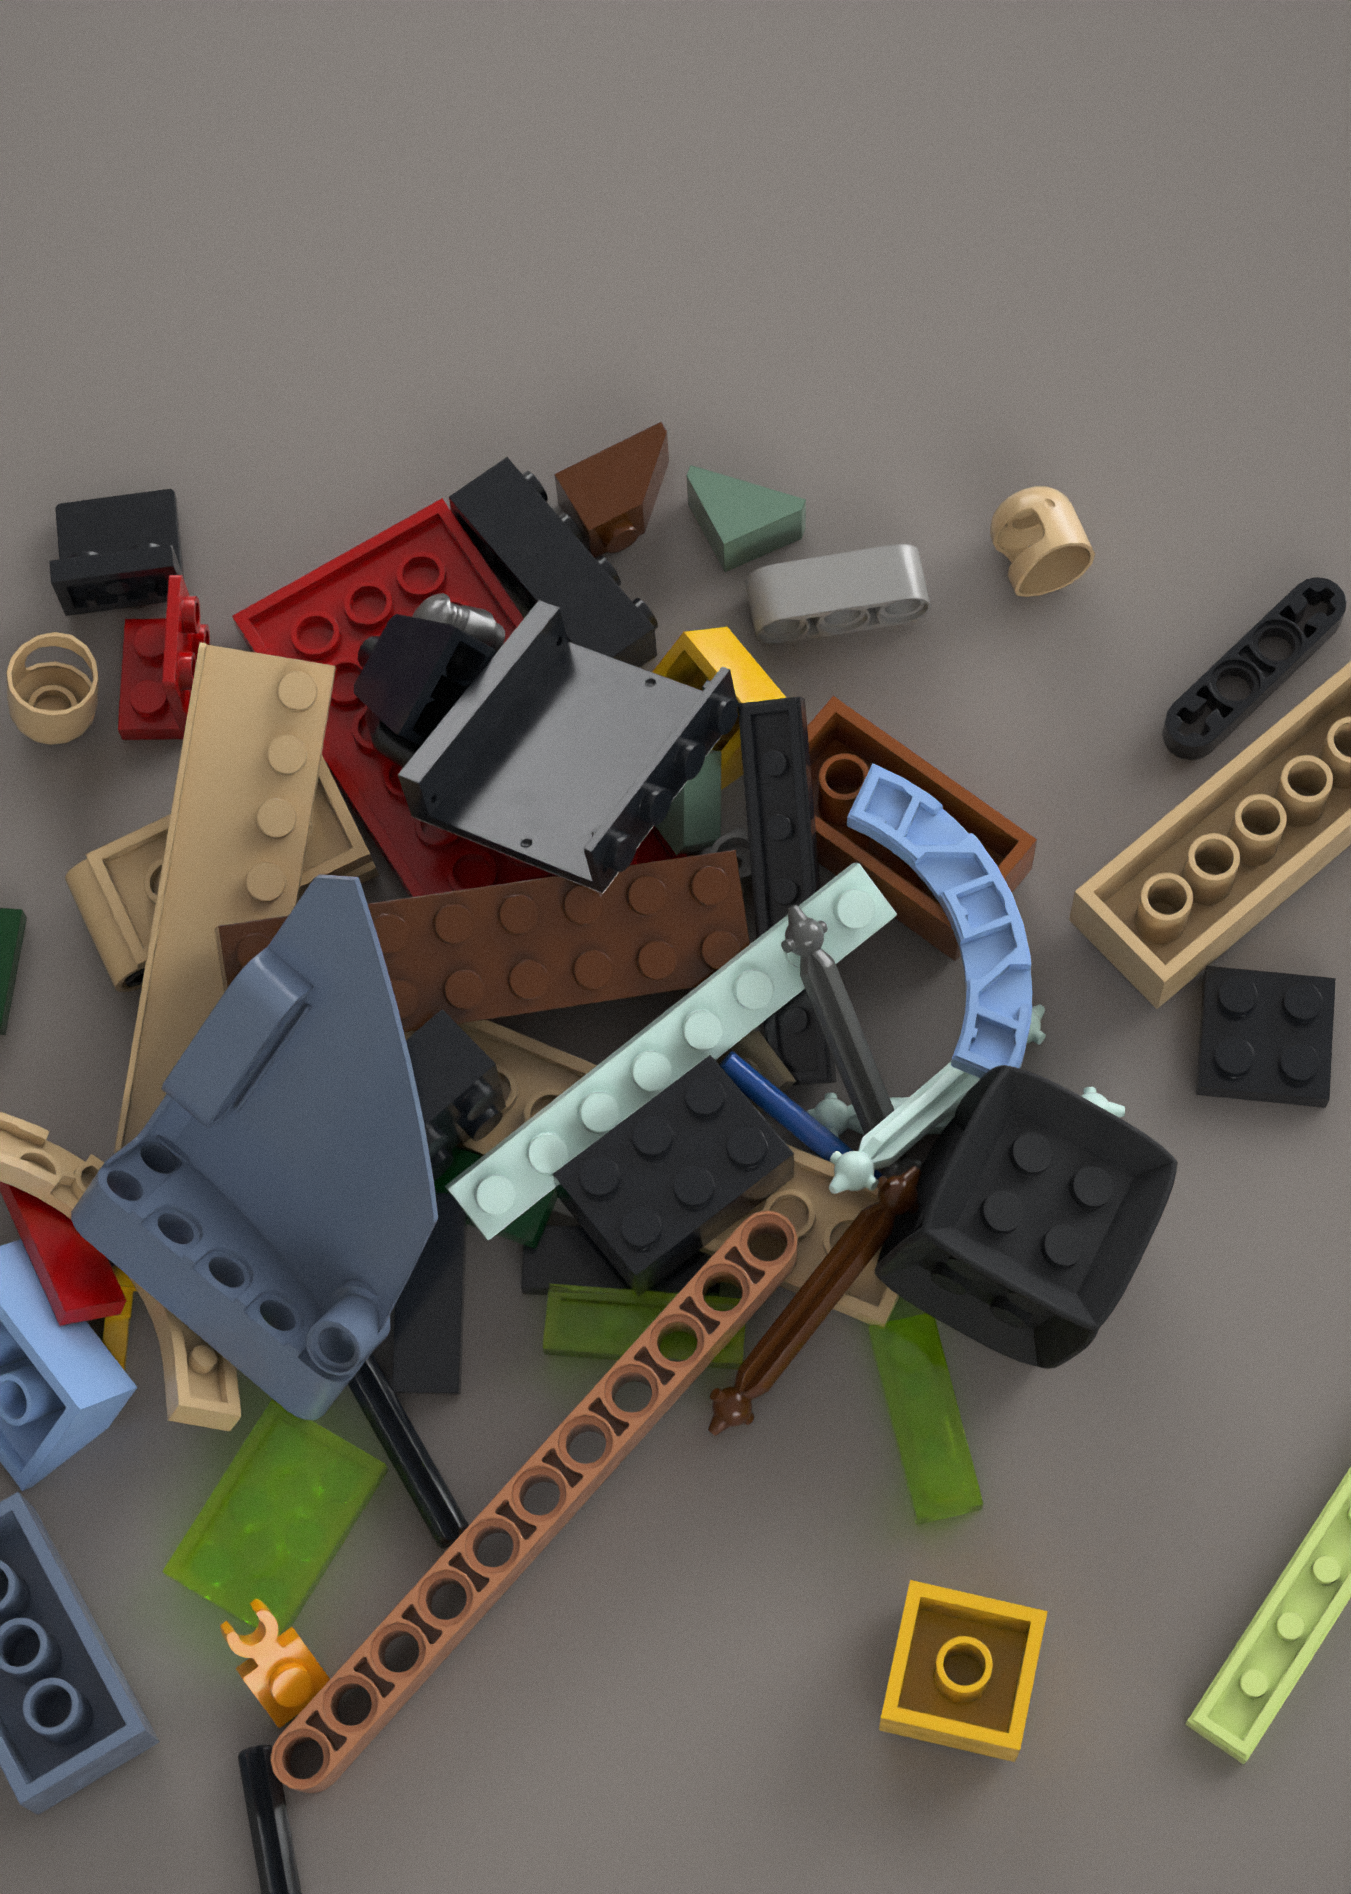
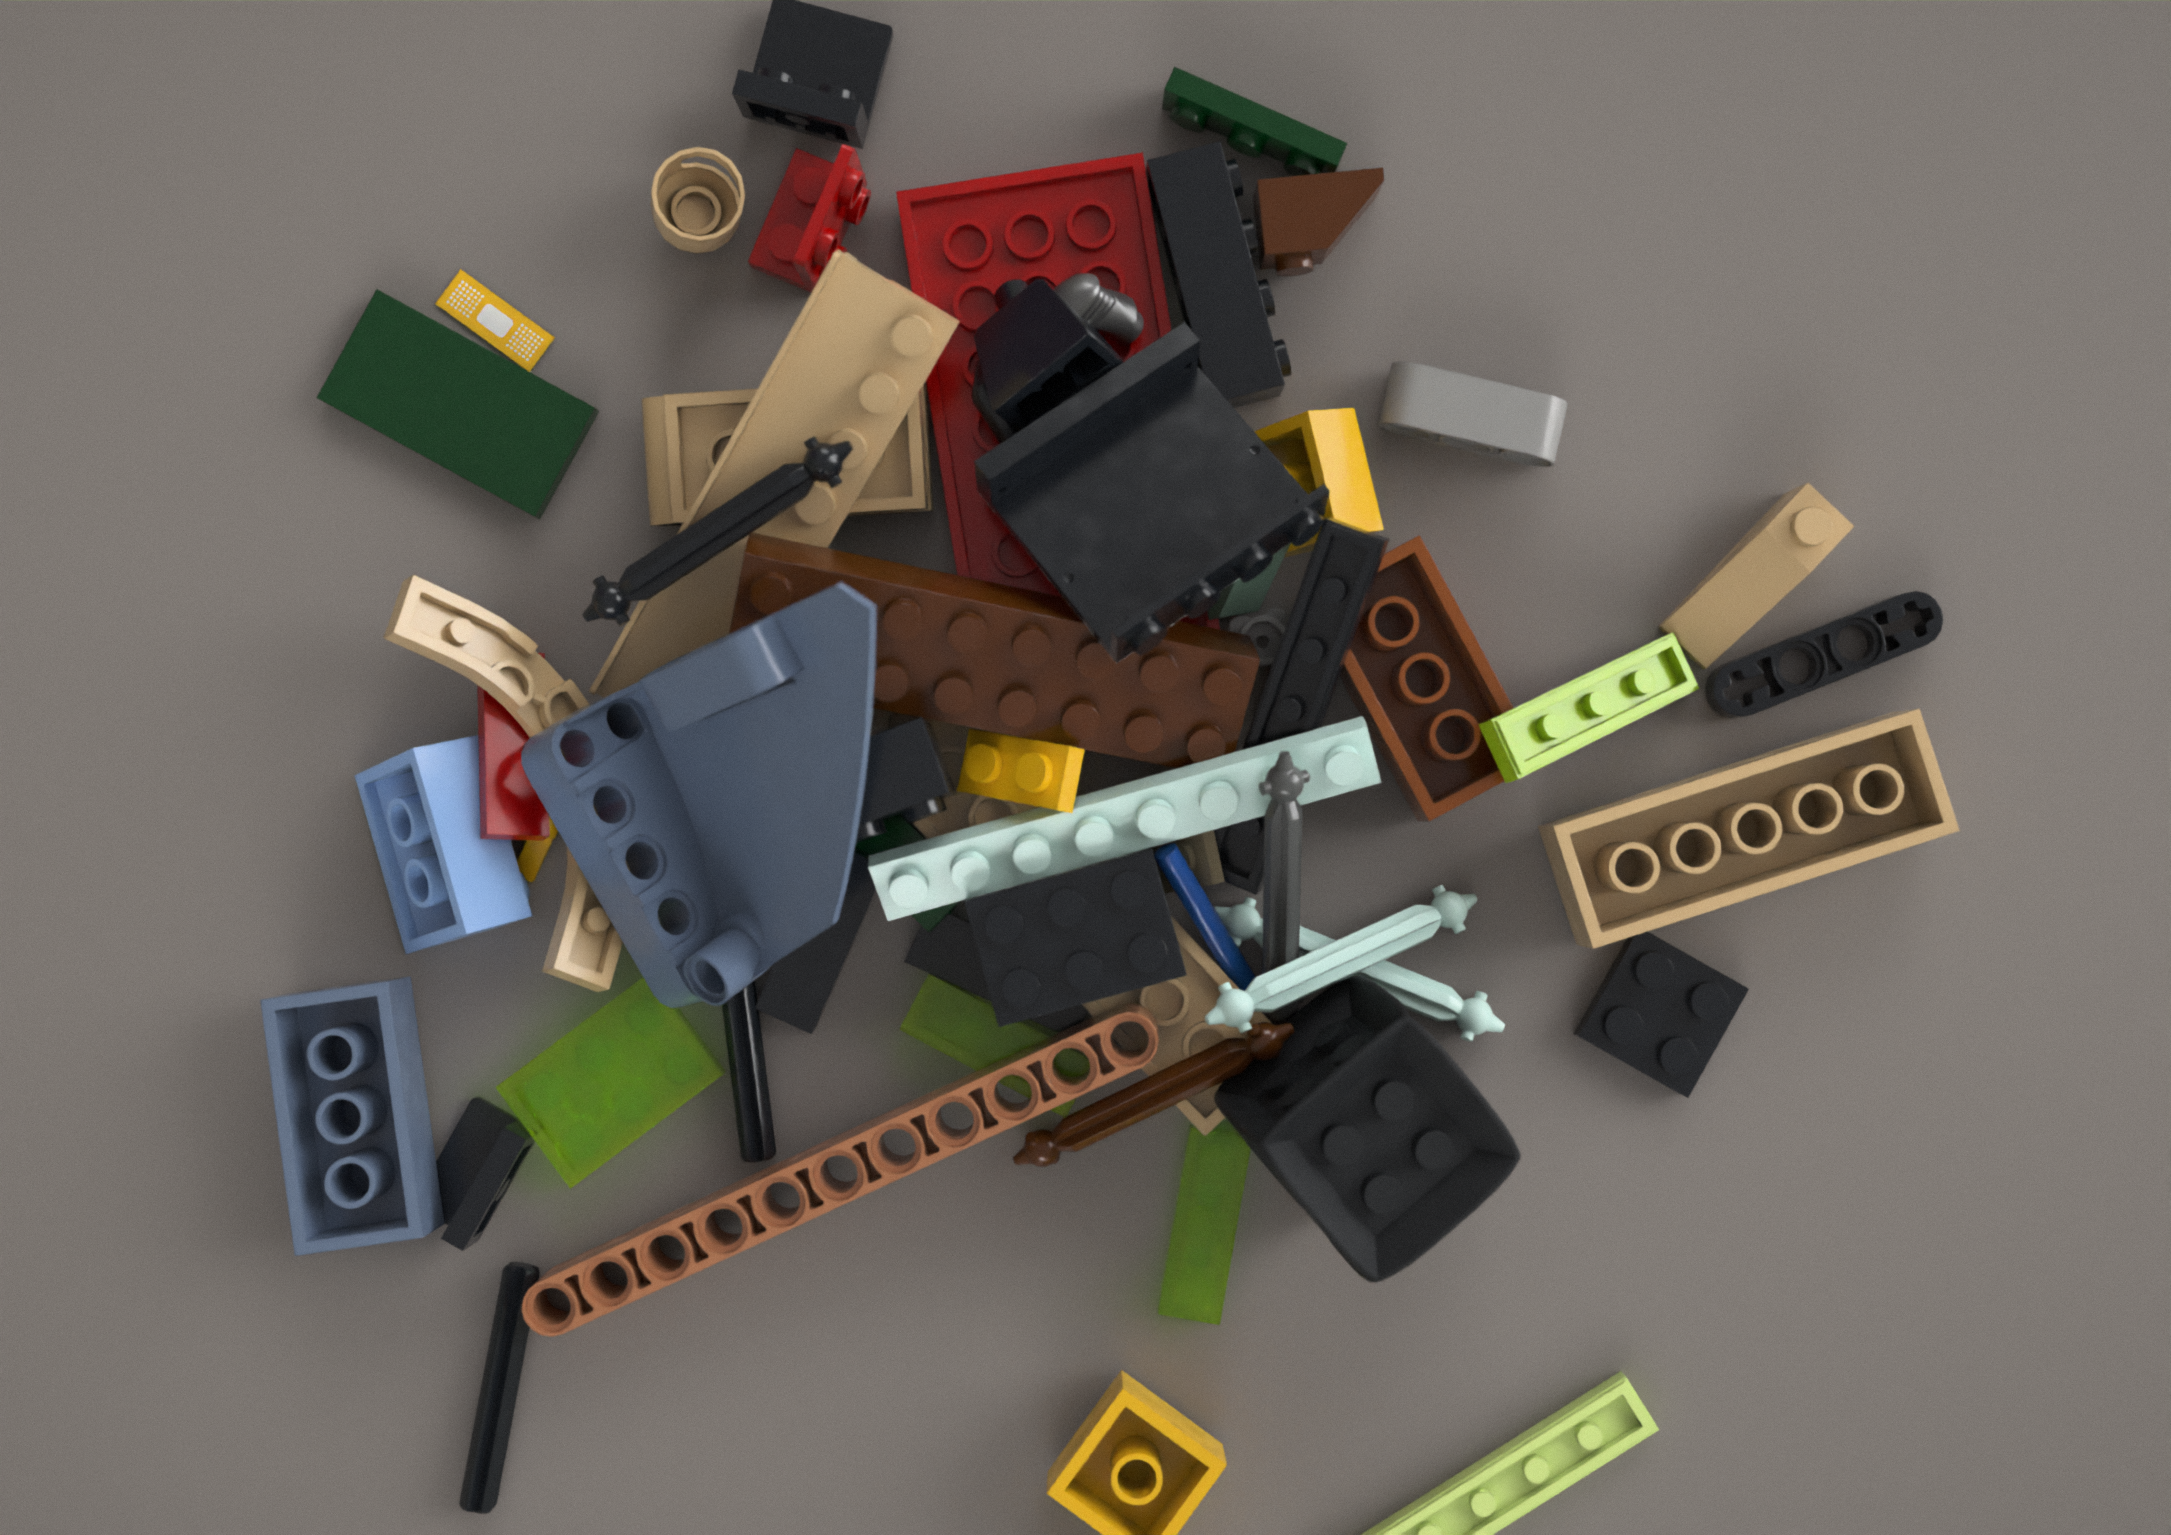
camera: 15 degrees right, 20 degrees up
light orange plate [220,1599,330,1728] -> none
sand green slope [686,465,806,572] -> none
light blue tile [847,763,1033,1078] -> none
tan helmet [990,486,1095,597] -> none
none -> black panel [436,1097,541,1251]
none -> black wheel [582,436,853,626]
none -> yellow plate [957,729,1085,813]
none -> dark green plate [1162,66,1347,176]
none -> tile [1479,632,1700,783]
none -> tan slope [1658,483,1854,670]

